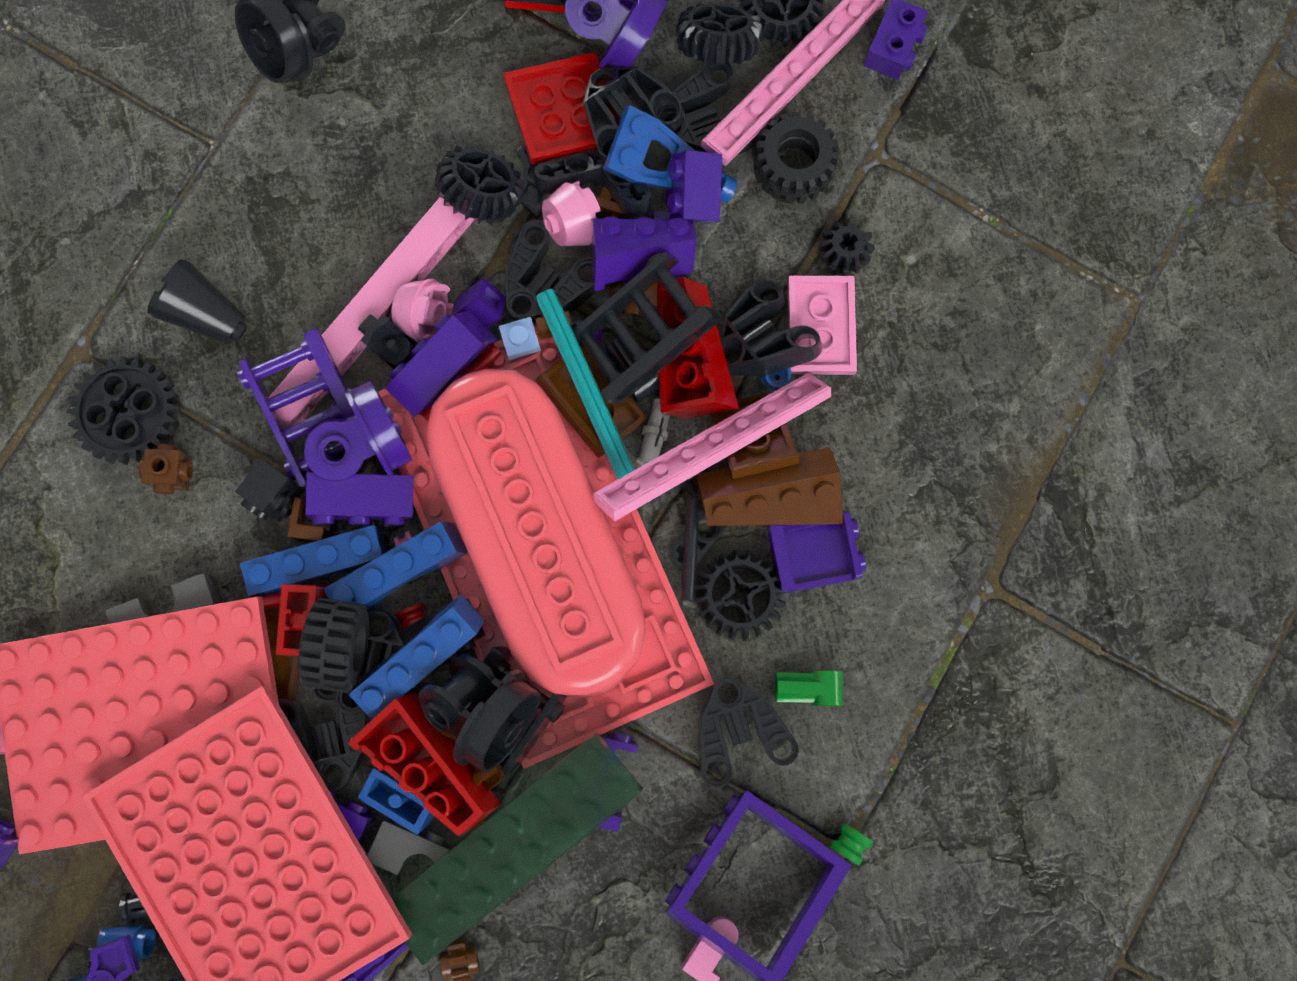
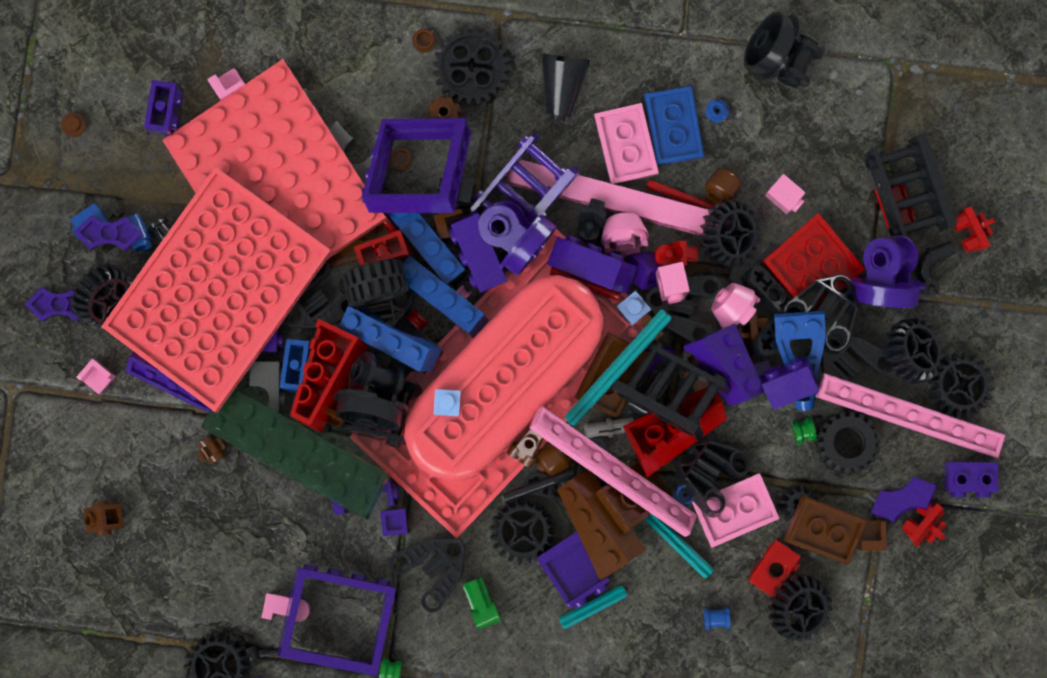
camera: 70 degrees right, 5 degrees up
none -> dark purple window [362,118,472,213]
none -> dark purple panel [380,509,409,536]
none -> reddish brown plate [389,147,413,171]
none -> reddish brown plate [412,29,436,53]
none -> light blue plate [433,389,461,417]
none -> reddish brown plate [507,426,544,468]
none -> reddish brown head [535,443,572,476]
none -> teal axle [559,585,627,629]
none -> bright pink plate [594,103,659,185]
none -> teal axle [606,482,714,578]
none -> blue tile [644,86,704,166]
none -> red bar [646,179,715,209]
none -> red hips [654,241,698,266]
none -> bright pink brick [655,262,690,304]
none -> blue bush [703,607,730,630]
none -> blue plate [705,99,729,123]
none -> reddish brown head [705,168,741,203]
none -> red brick [746,539,801,597]
none -> bright pink brick [765,174,805,214]
none -> black gear [767,574,833,642]
none -> reddish brown tile [783,494,868,565]
none -> green wheel [791,417,817,445]
none -> reddish brown panel [858,521,887,551]
none -> dark purple tile [871,477,937,523]
none -> red hips [902,503,946,547]

